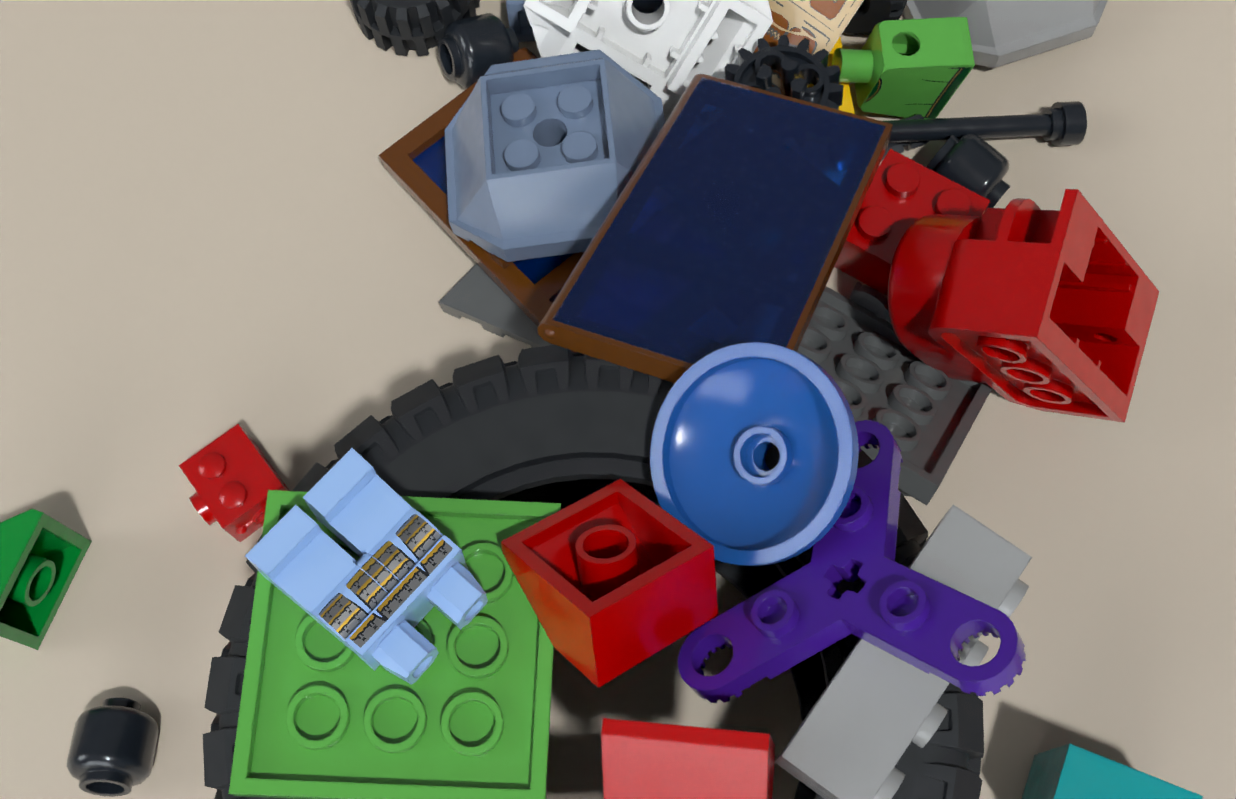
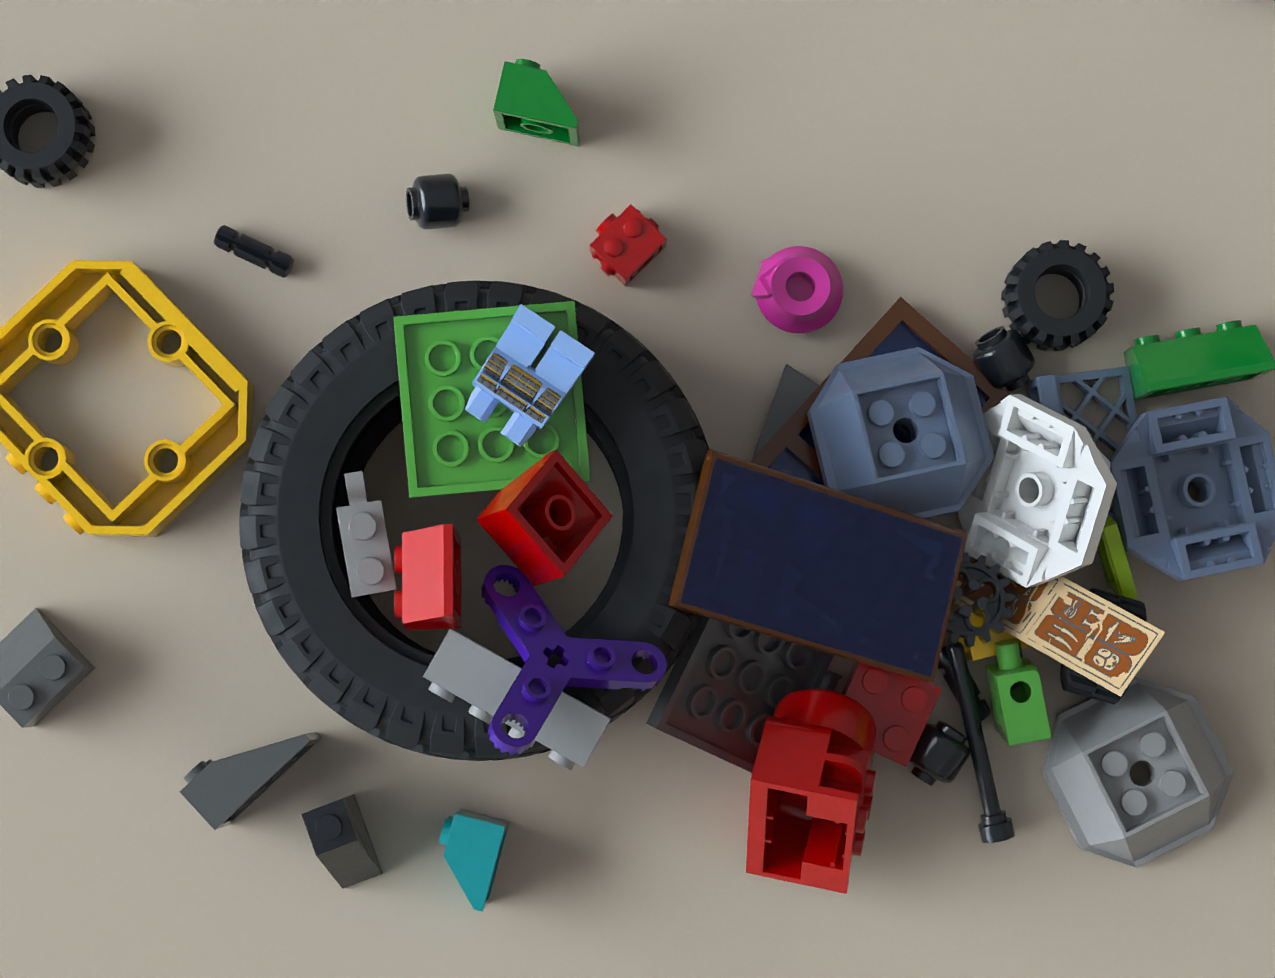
camera: 80 degrees right, 15 degrees up
blue dish [650,342,859,566] -> none
none -> dark pink piece [750,246,843,333]

